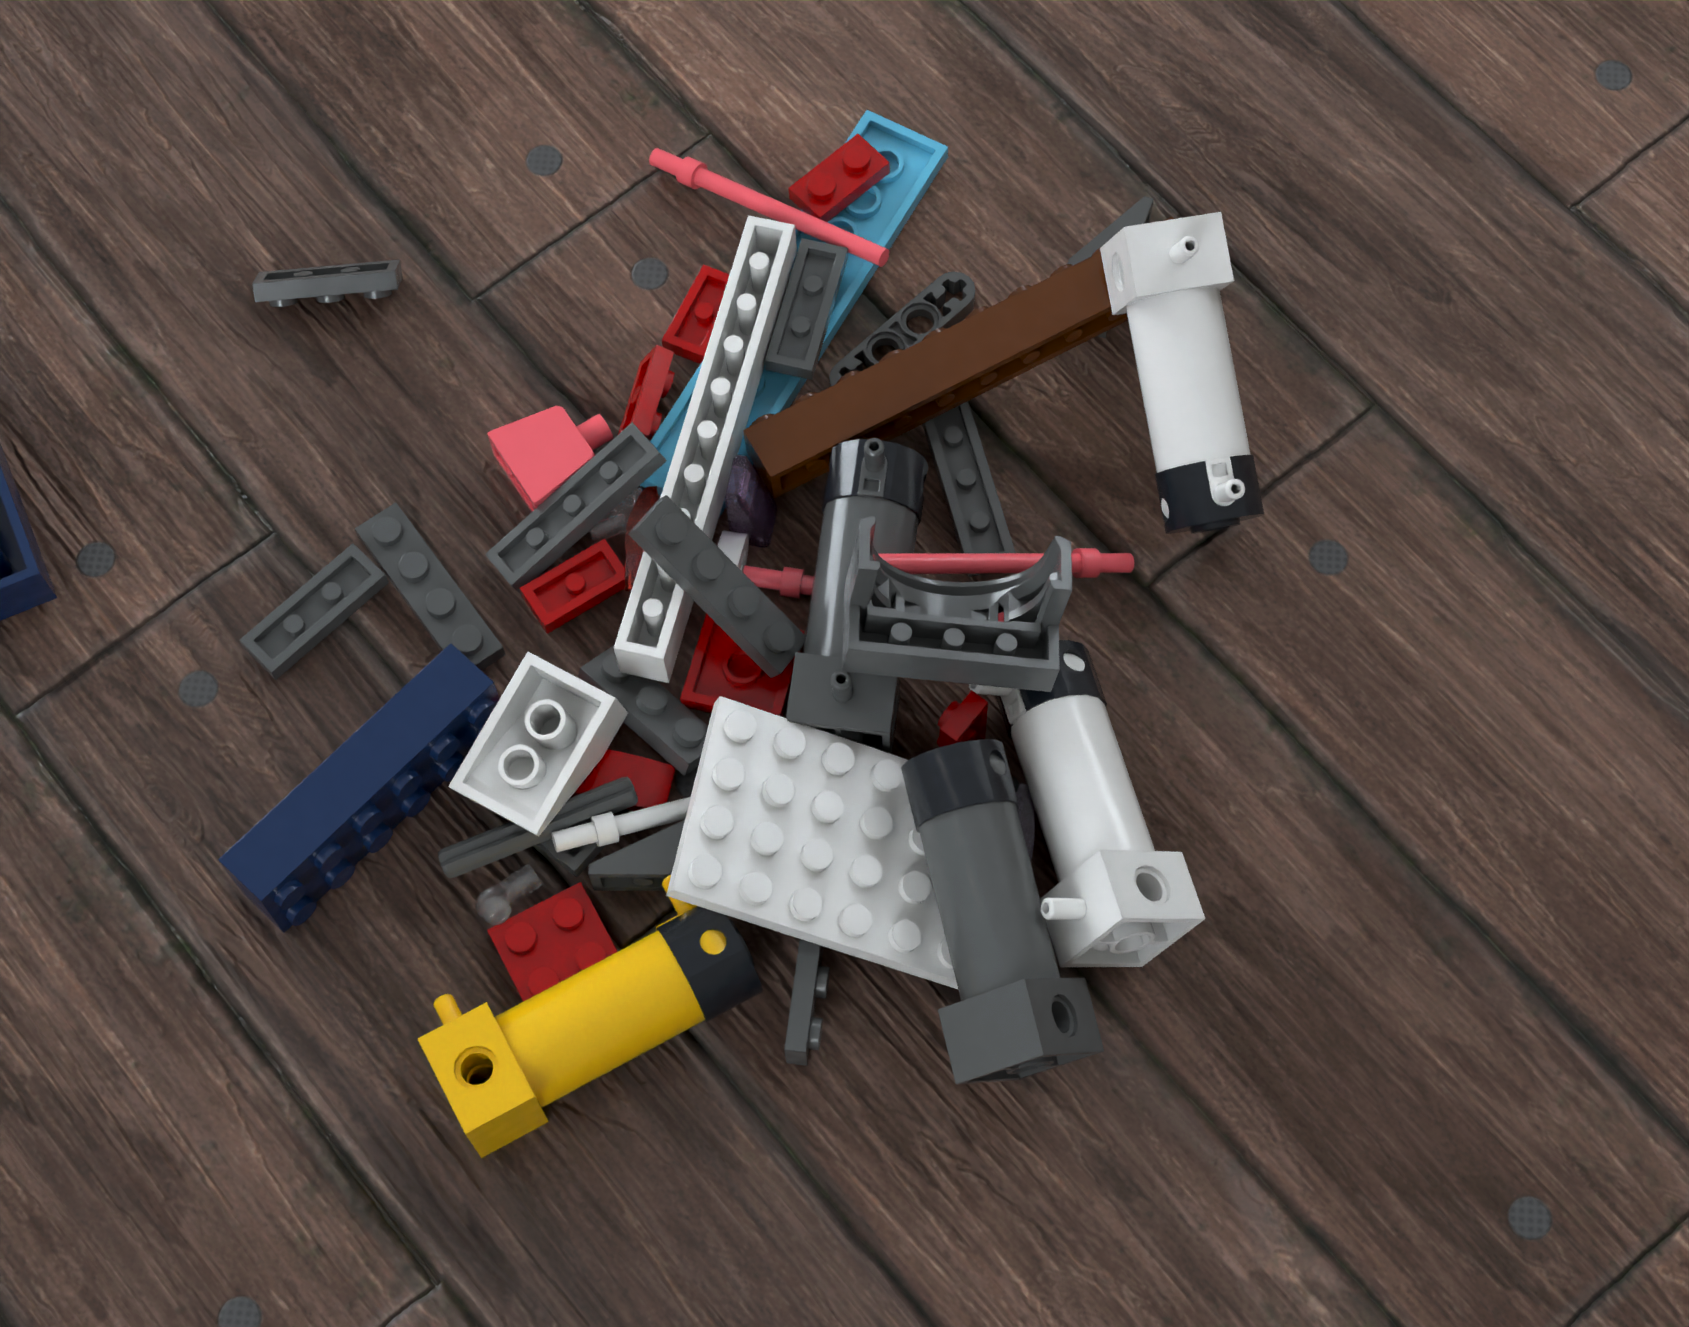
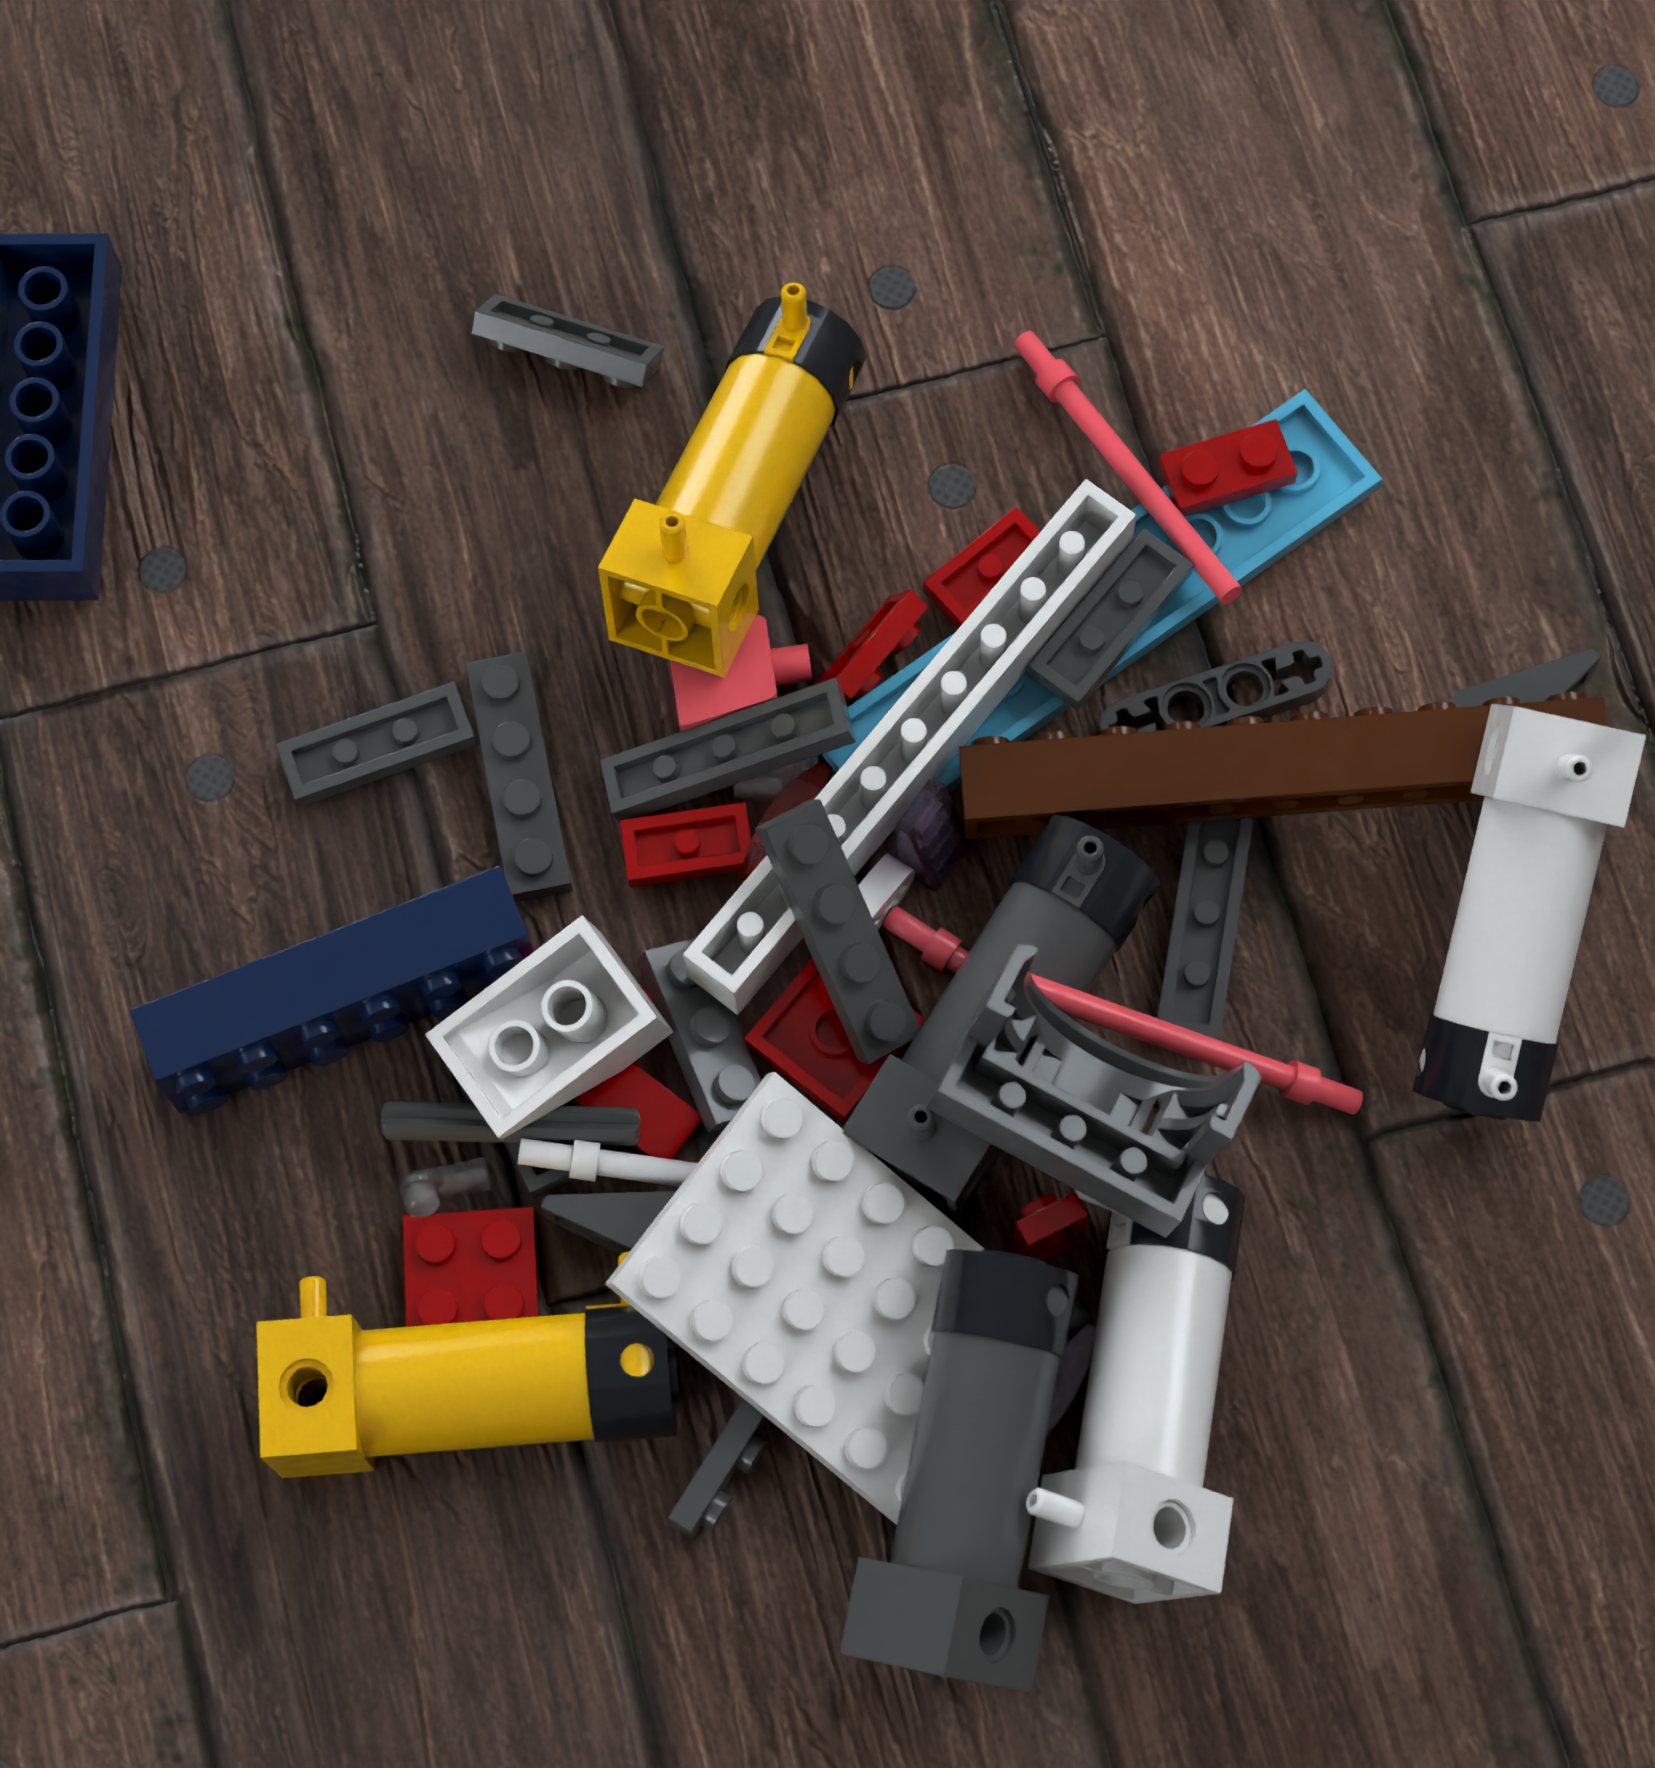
camera: 25 degrees right, 5 degrees up
none -> yellow piece [598,282,866,678]

